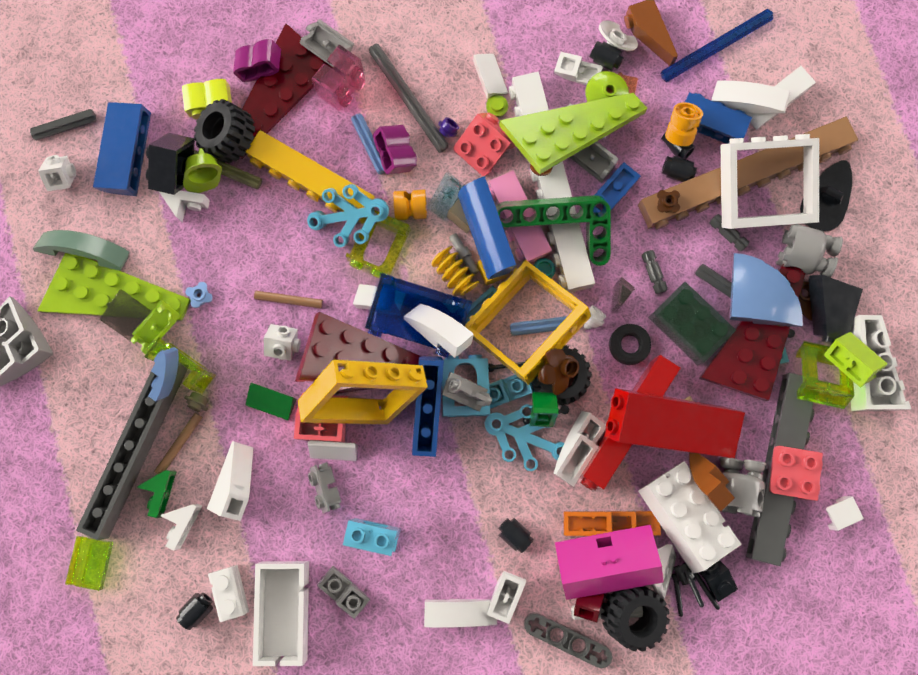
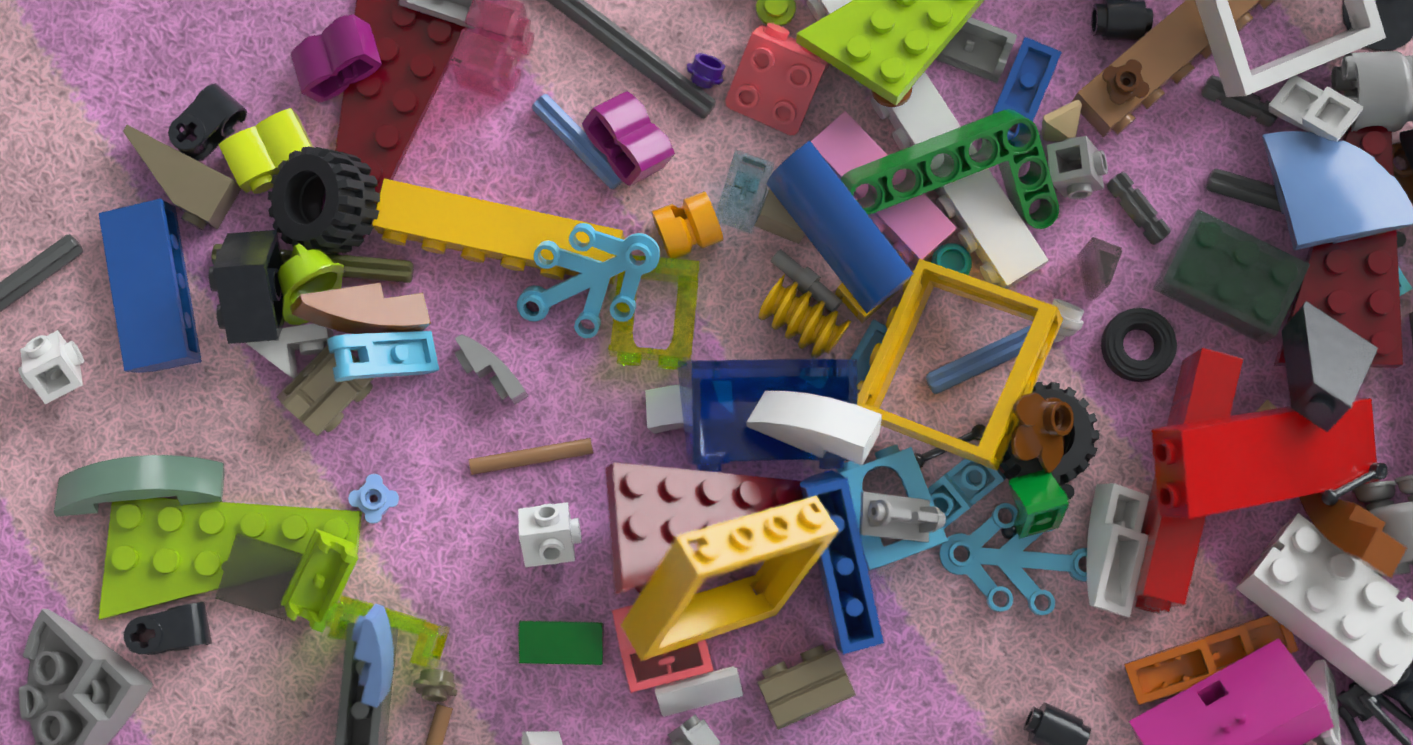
camera: 20 degrees left, 0 degrees up
none -> dark tan slope [123,125,241,230]
none -> black piece [124,602,212,655]
none -> black piece [168,83,247,161]
none -> dark tan brick [276,345,374,436]
none -> slope [290,283,431,334]
none -> medium azure plate [327,331,439,382]
none -> light grey slope [455,334,529,404]
none -> dark tan brick [757,644,856,730]
none -> tan slope [1041,100,1082,141]
none -> light grey brick [1047,136,1108,199]
none -> white slope [1268,75,1363,142]
none -> slope [1281,301,1378,432]
none -> black hinge [1321,463,1388,506]

